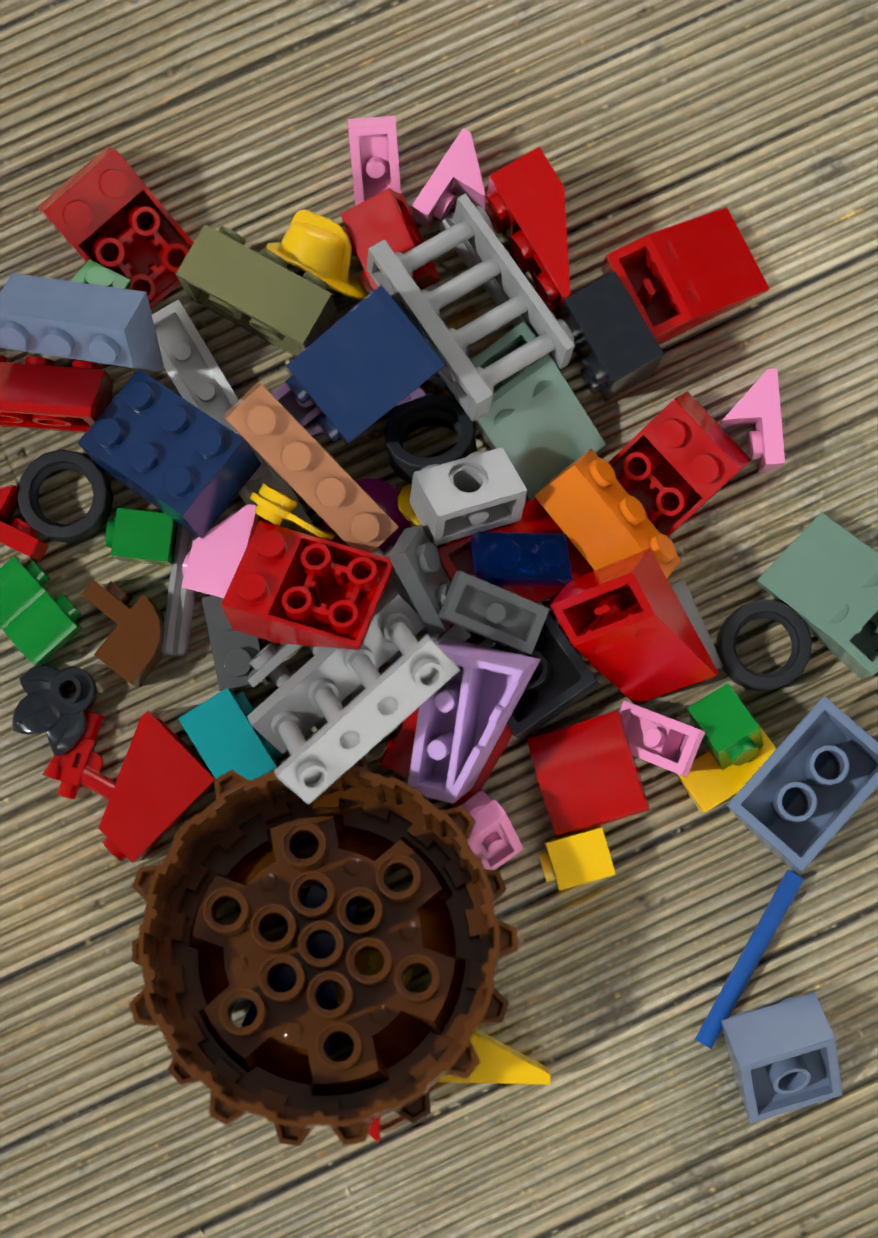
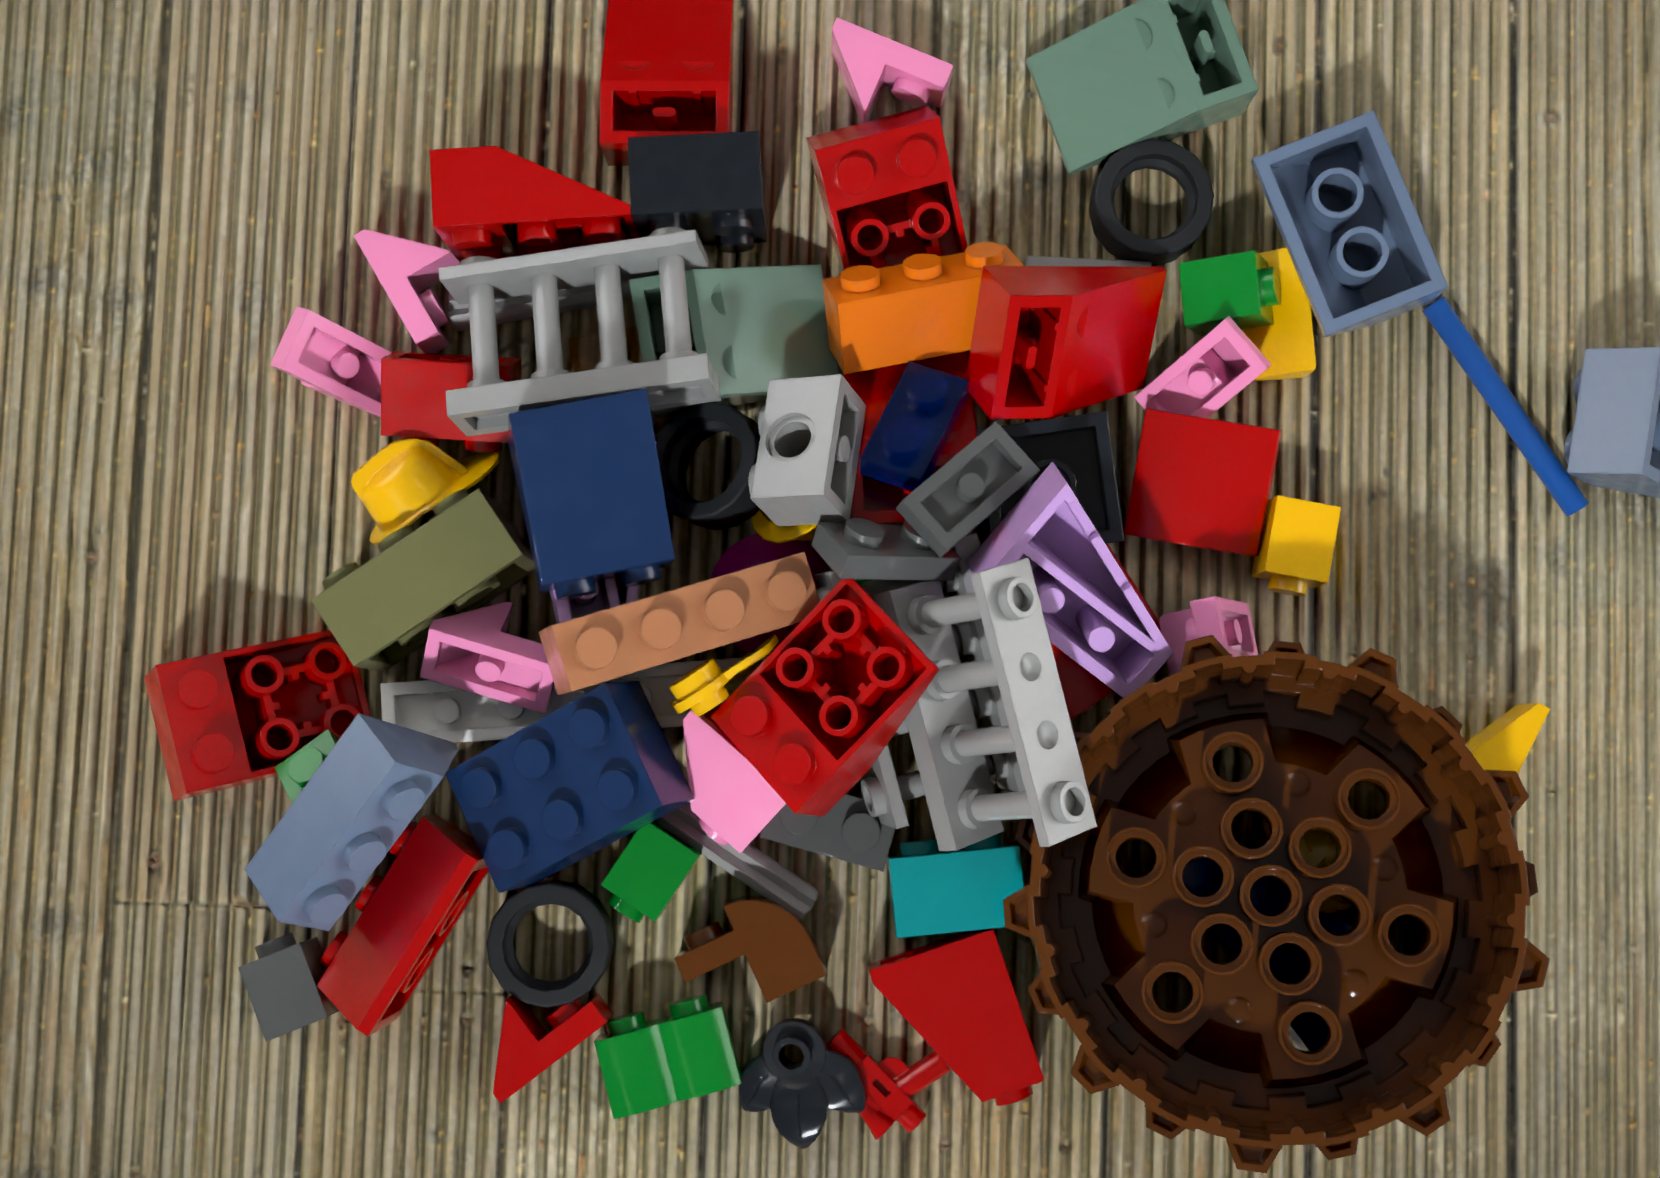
camera: 70 degrees left, 0 degrees up
none -> bright pink slope [420,602,555,714]

